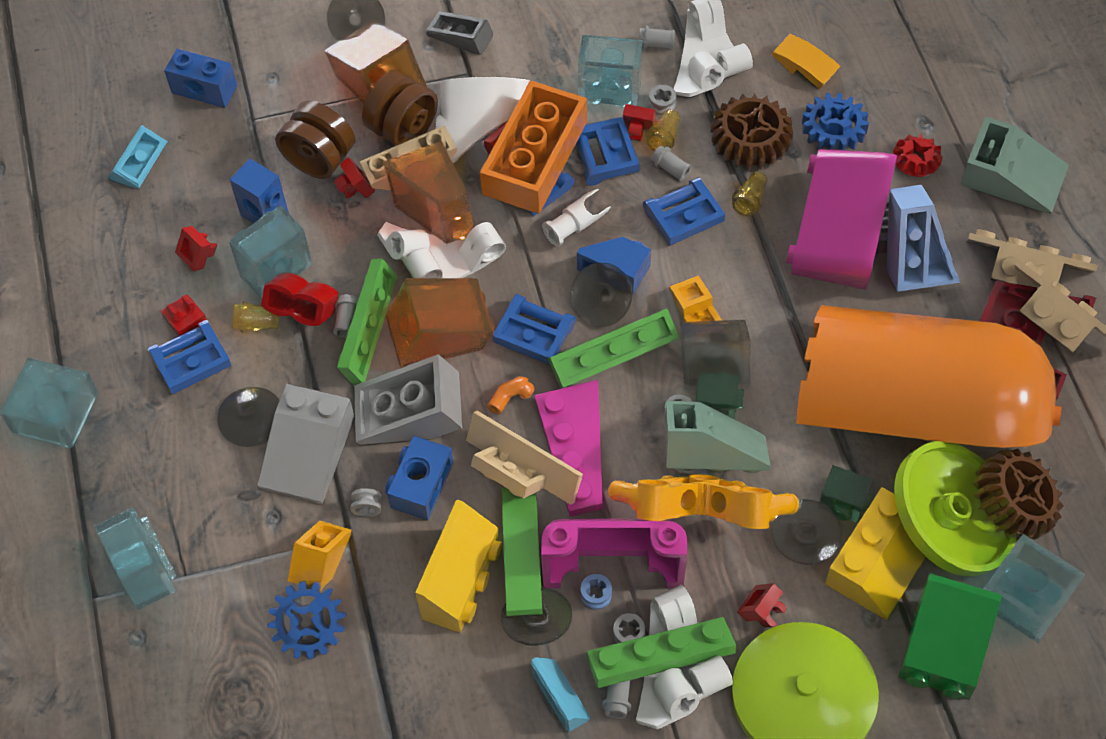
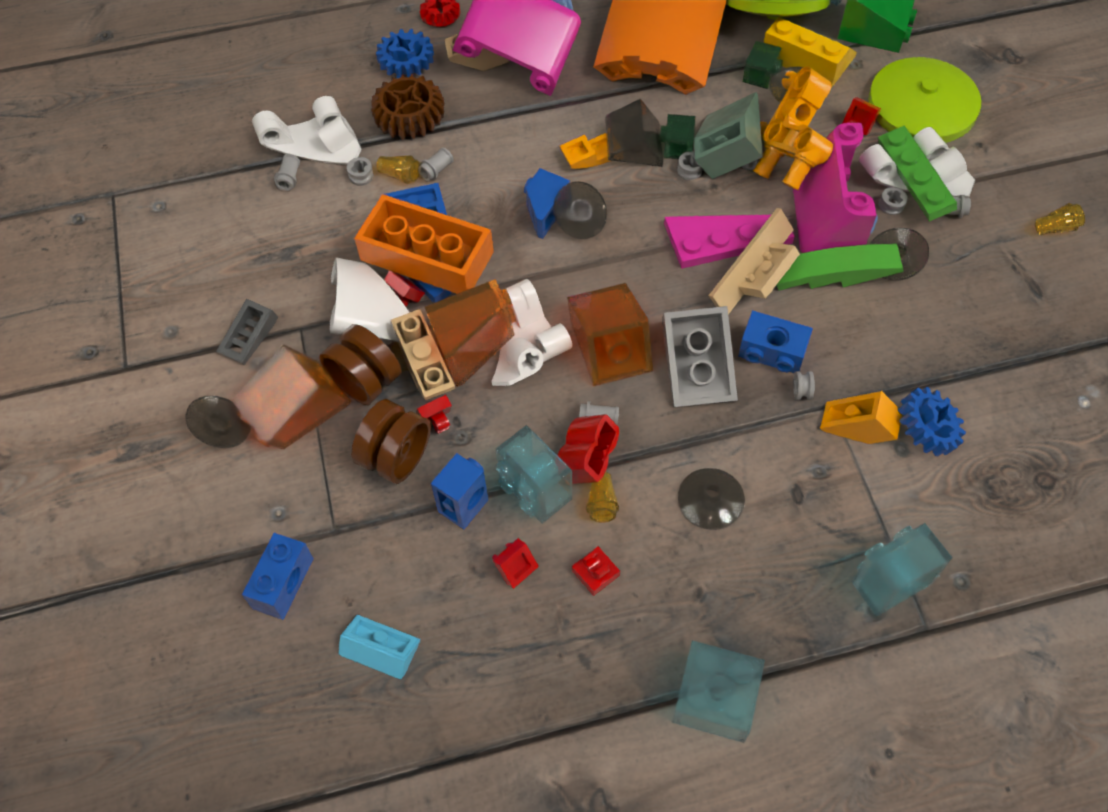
camera: 90 degrees left, 0 degrees up
blue plate [148,320,232,395] -> none
light grey slope [258,384,355,504] -> none
bright green plate [337,258,398,385] -> none
yellow slope [415,500,503,633] -> none
orange arm [487,376,534,415] -> none
blue plate [492,294,576,365] -> none
medium azure slope [531,657,590,732] -> none
white piece [542,189,611,247] -> none
bright green plate [548,308,680,389] -> none
clear light blue brick [578,35,643,107] -> none
red tile [623,104,656,141] -> none
blue plate [643,177,725,246] -> none
clear yellow cone [732,172,768,216] -> none
light orange slope [771,34,840,89] -> none

